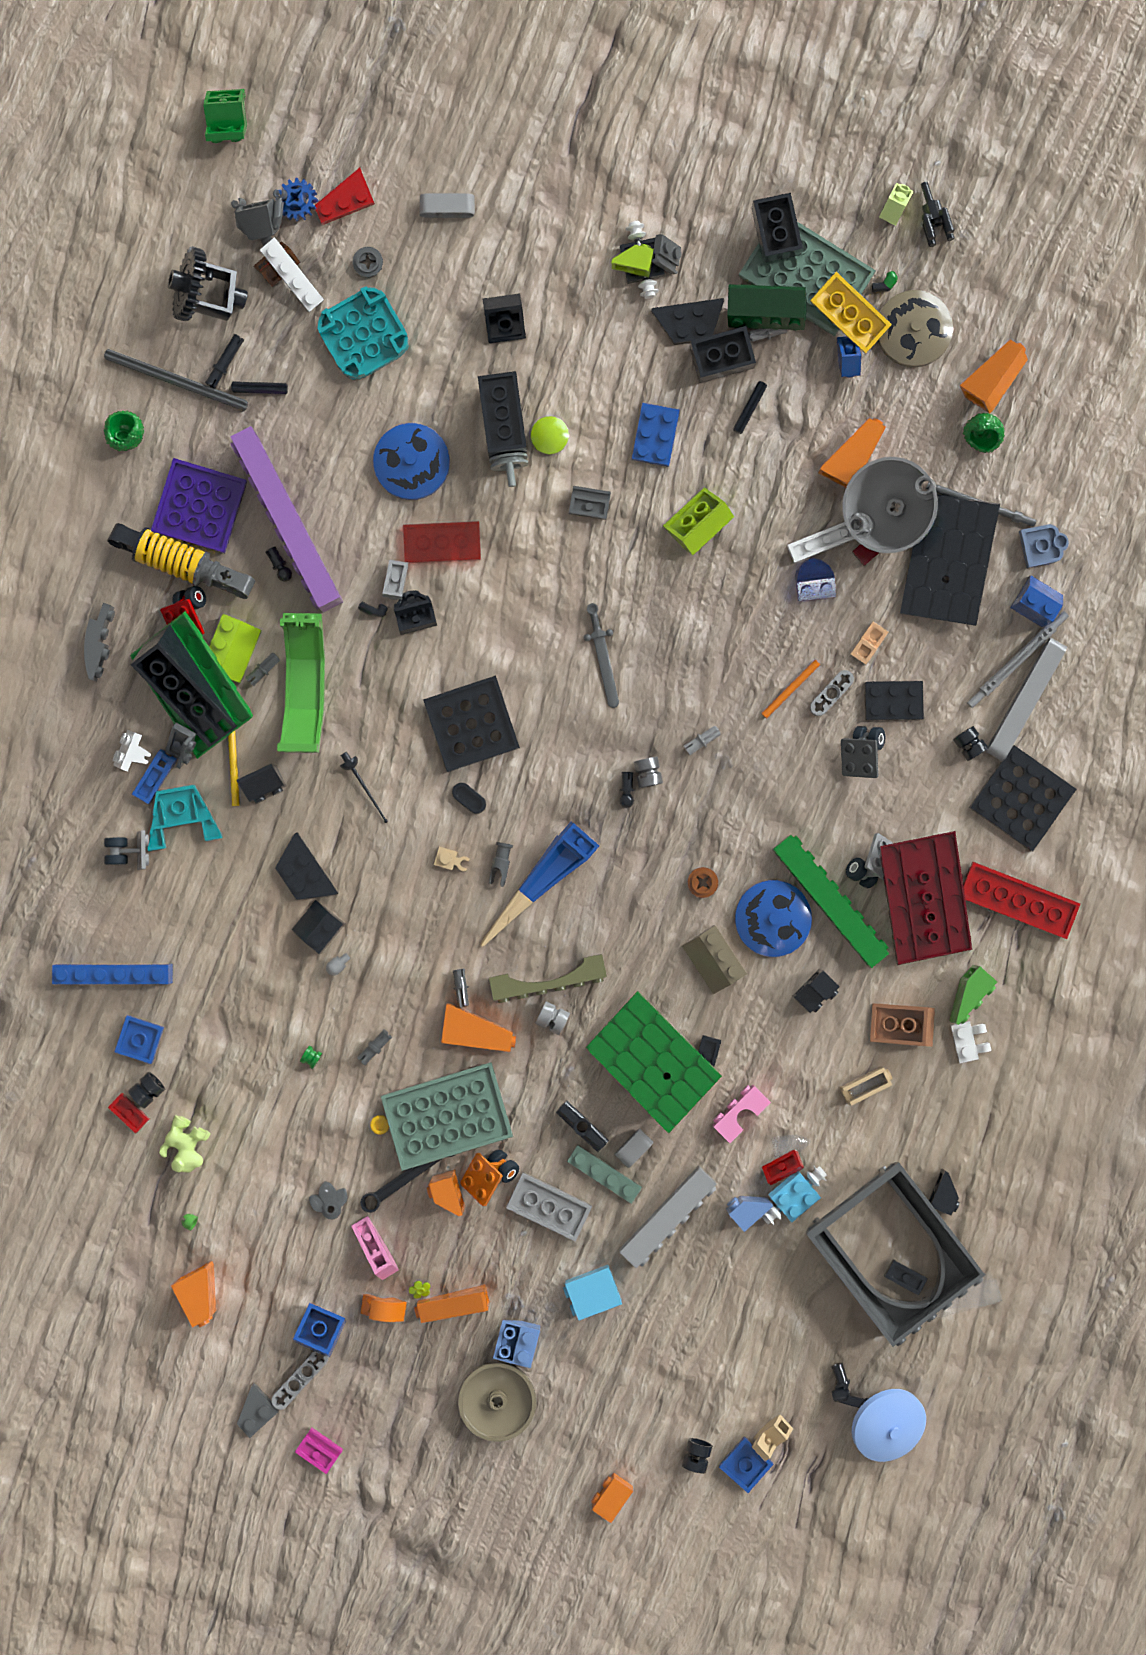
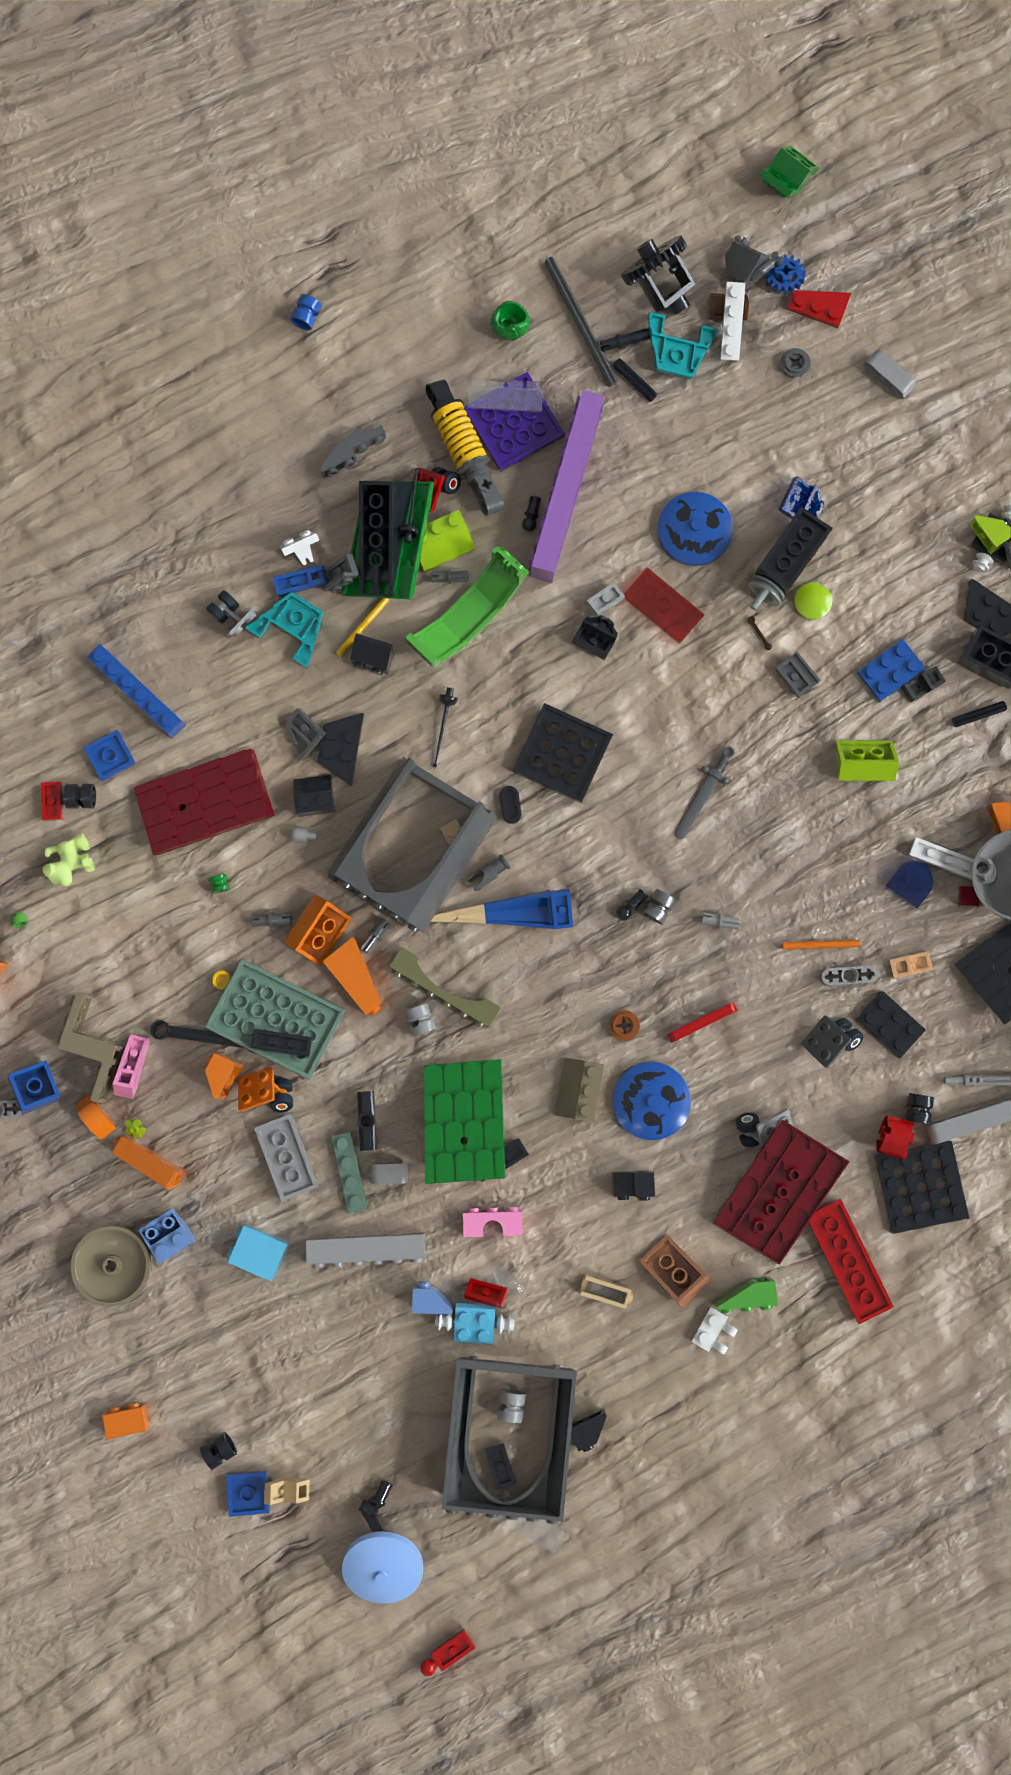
camera: 45 degrees right, 5 degrees down
dark grey plate [309,1181,348,1220] -> none
teal plate [317,286,409,380] -> none
black arm [358,601,388,617] -> none
black slope [482,293,526,344] -> none
green brick [772,835,889,968] -> none
none -> dark tan bracket [57,992,124,1103]
none -> dark red piece [134,748,275,856]
none -> black tile [251,1029,313,1058]
none -> orange slope [283,894,352,966]
none -> dark grey wing [286,708,326,761]
none -> dark grey panel [327,757,497,933]
none -> black sword [399,468,419,544]
none -> red plate [420,1629,476,1677]
none -> clear windscreen [468,378,543,412]
none -> light grey wheel [497,1389,526,1423]
none -> teal wing [647,312,718,380]
none -> red beam [667,1002,738,1043]
none -> dark brown hinge [747,616,772,650]
none -> clear blue slope [778,476,824,519]
none -> red brick [876,1115,914,1160]
none -> pearl dark grey slope [901,666,946,703]

